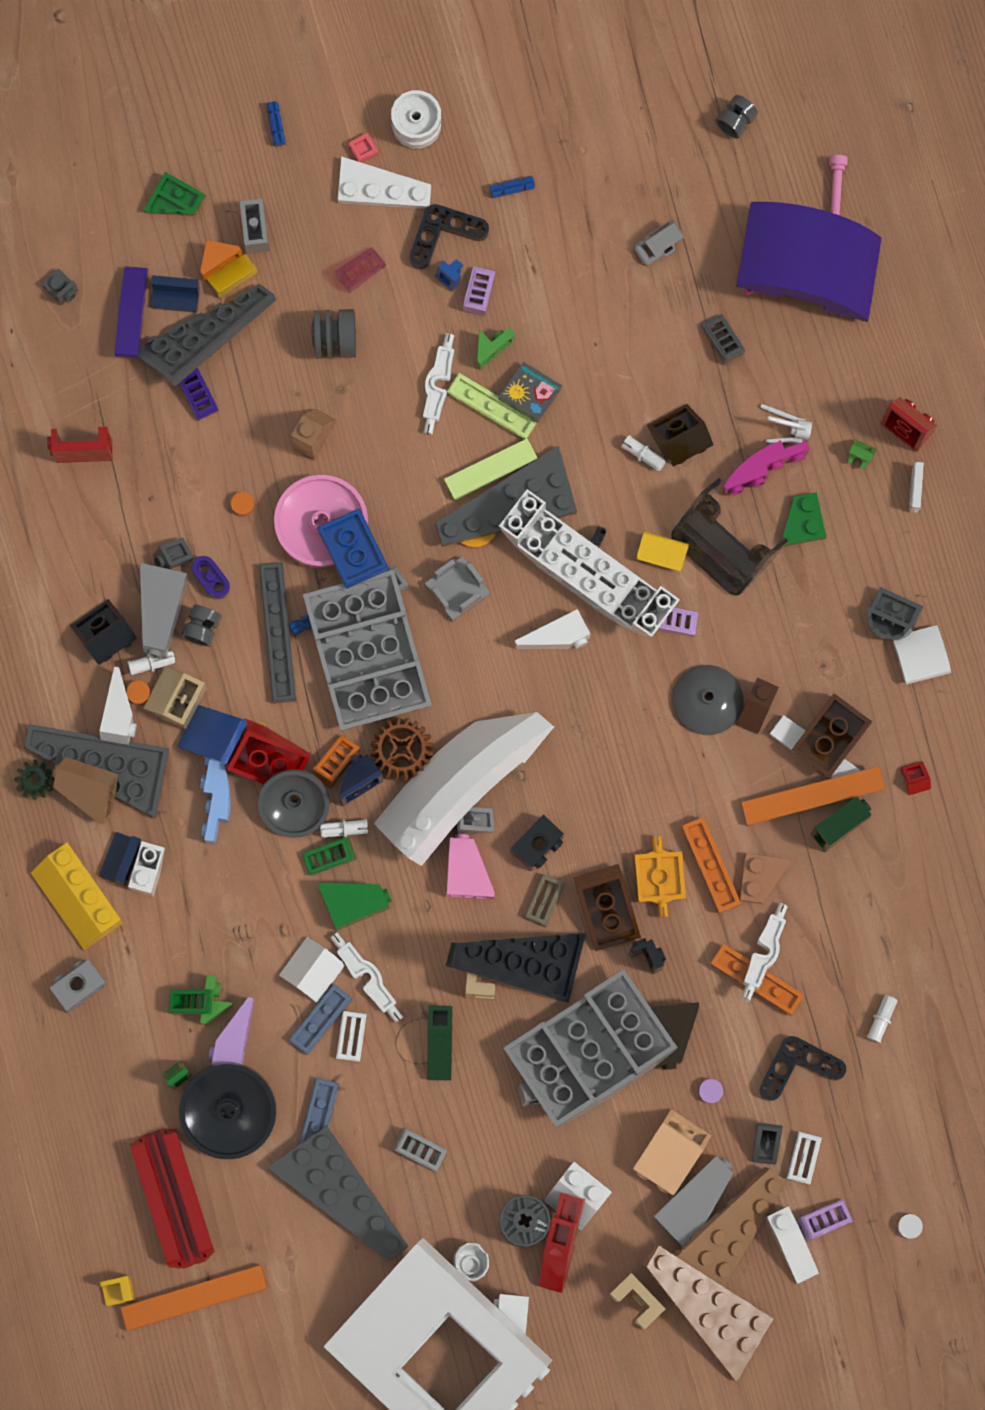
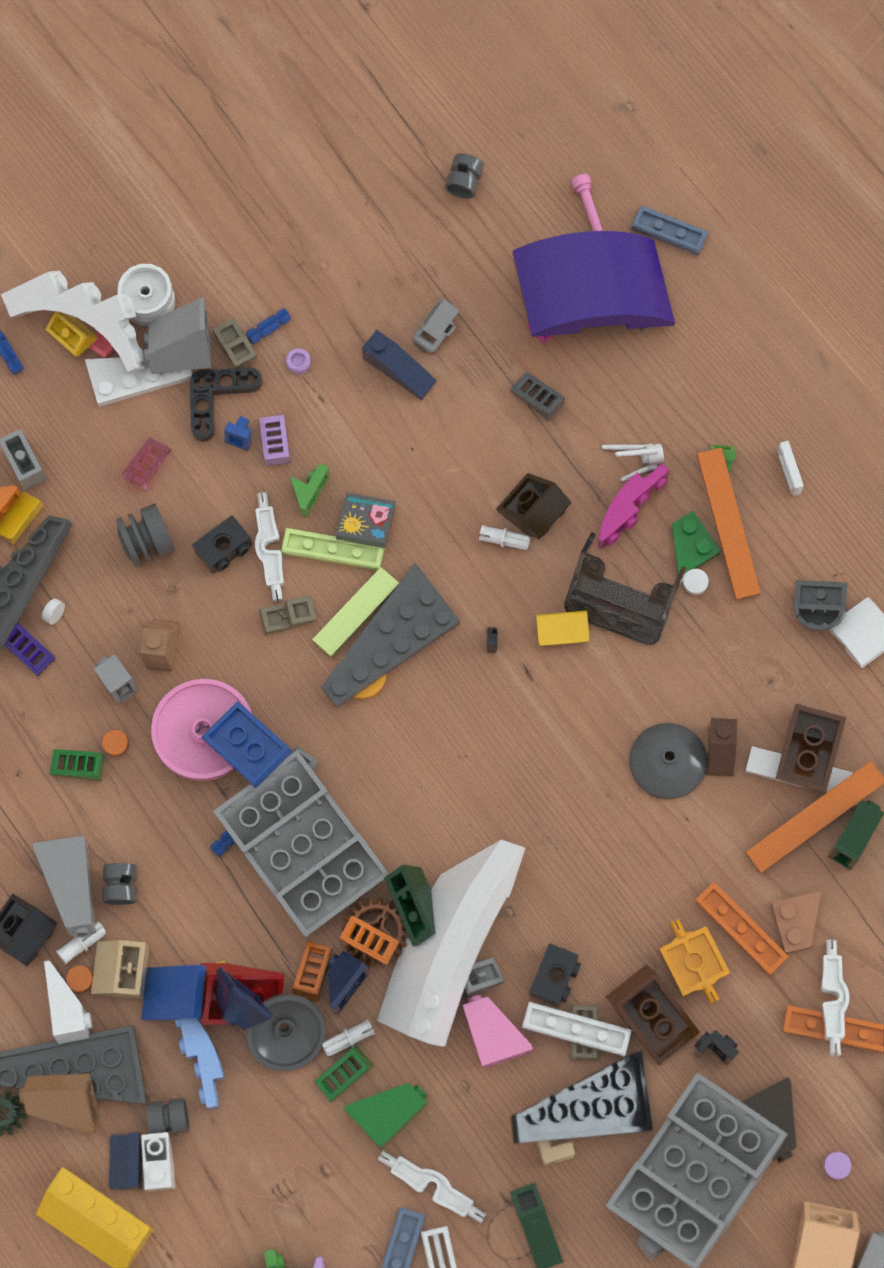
camera: 15 degrees left, 5 degrees down
dark grey bracket [153,538,194,569] -> none
dark purple plate [192,556,230,599] -> none
dark grey tile [259,562,296,704] -> none
white slope [279,937,345,1004] -> none
light grey panel [425,556,490,622] -> none
white slope [499,489,680,637] -> none
white slope [514,609,590,650] -> none
lavender slope [657,608,698,636] -> none
red slope [881,397,937,452] -> none
none -> white arch [1,271,147,372]
none -> white tile [42,598,65,625]
none -> yellow slope [45,311,97,357]
none -> green slope [49,749,105,782]
none -> light grey brick [94,654,139,705]
none -> light grey slope [144,298,211,373]
none -> dark grey wheel [146,1098,189,1134]
none -> black brick [192,515,253,574]
none -> dark tan slope [213,318,257,368]
none -> dark blue slope [216,966,273,1030]
none -> dark tan slope [259,596,317,635]
none -> lavender tile [286,348,311,374]
none -> orange slope [339,916,399,965]
none -> dark blue slope [362,329,437,400]
none -> dark green slope [384,864,435,947]
none -> white tile [522,1002,632,1057]
none -> sand blue tile [631,206,708,256]
none -> white tile [683,569,709,595]
none -> orange tile [696,447,761,600]

